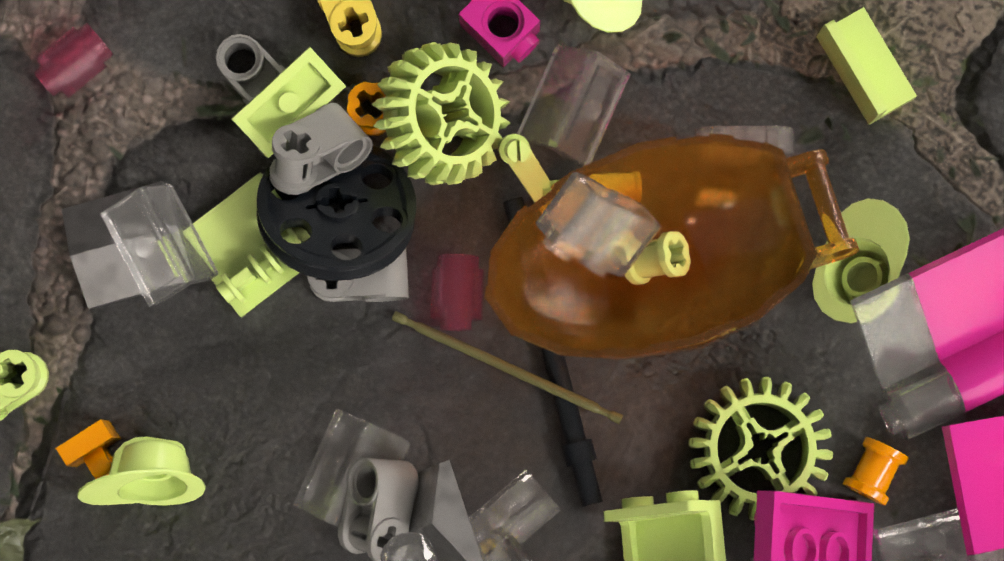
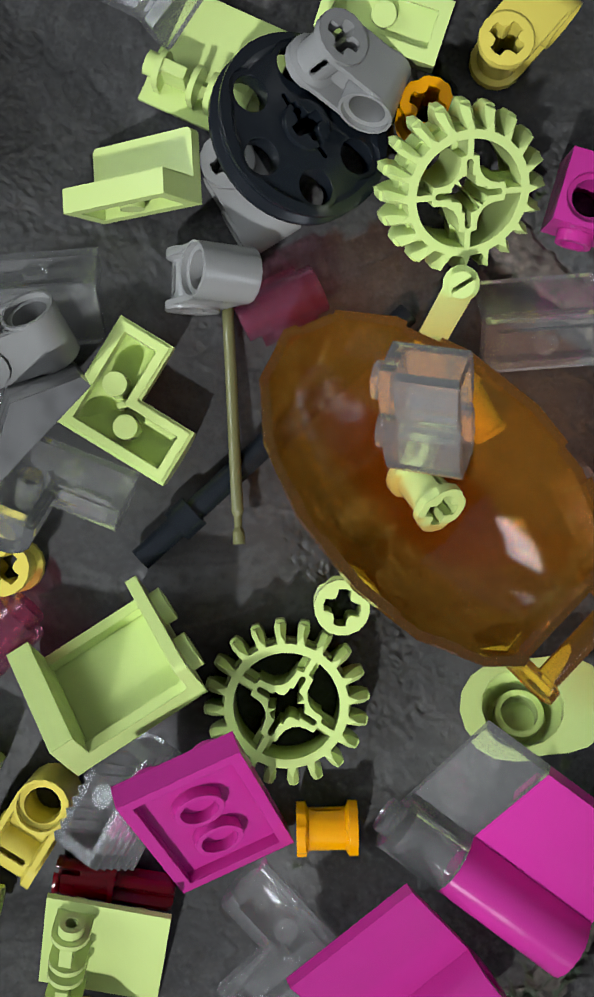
camera: 60 degrees right, 5 degrees up
none -> yellowish green brick [57,315,196,486]
none -> yellowish green panel [62,127,202,224]
none -> light grey piece [165,239,263,316]
none -> yellowish green bush [313,575,370,636]

